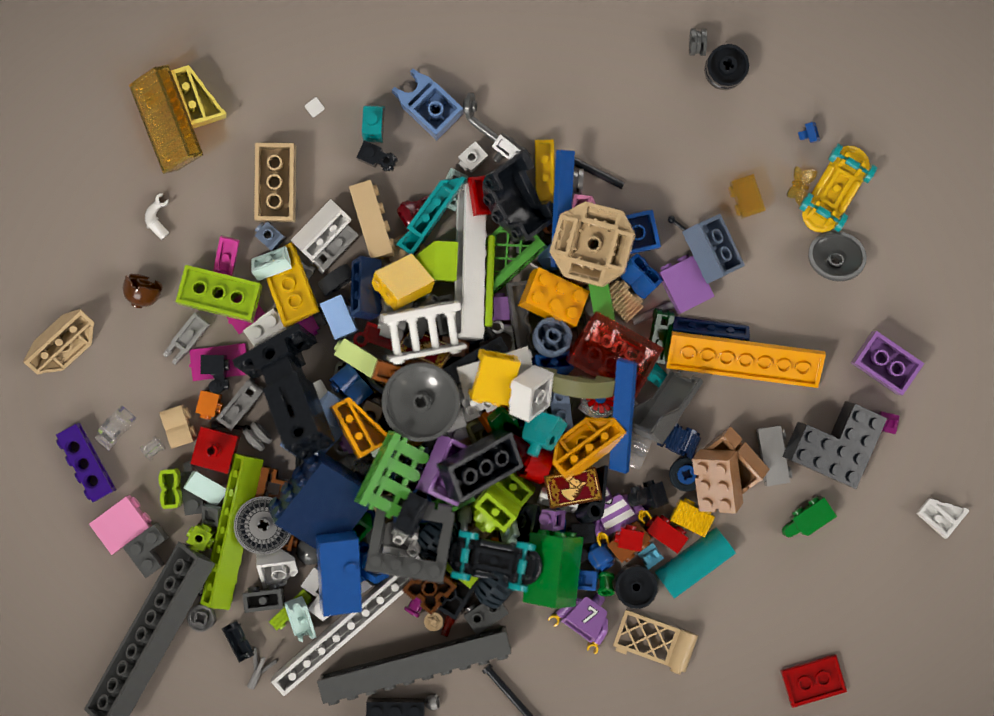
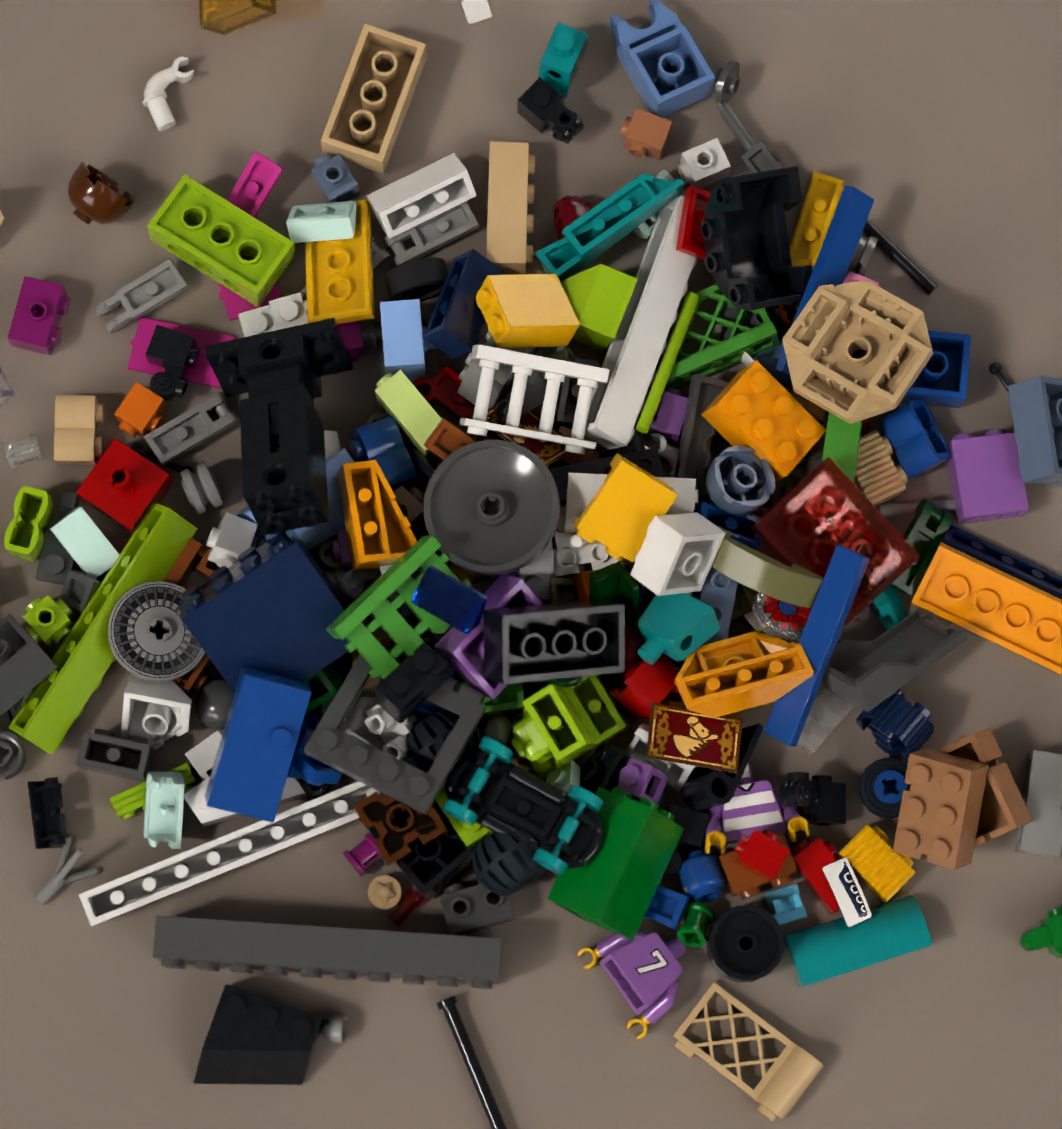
camera: 20 degrees right, 10 degrees down
none -> magenta brick [8,276,70,355]
none -> white brick [206,512,257,568]
none -> clear blue slope [411,565,488,634]
none -> nougat brick [620,108,673,161]
none -> white sticker [823,858,872,927]

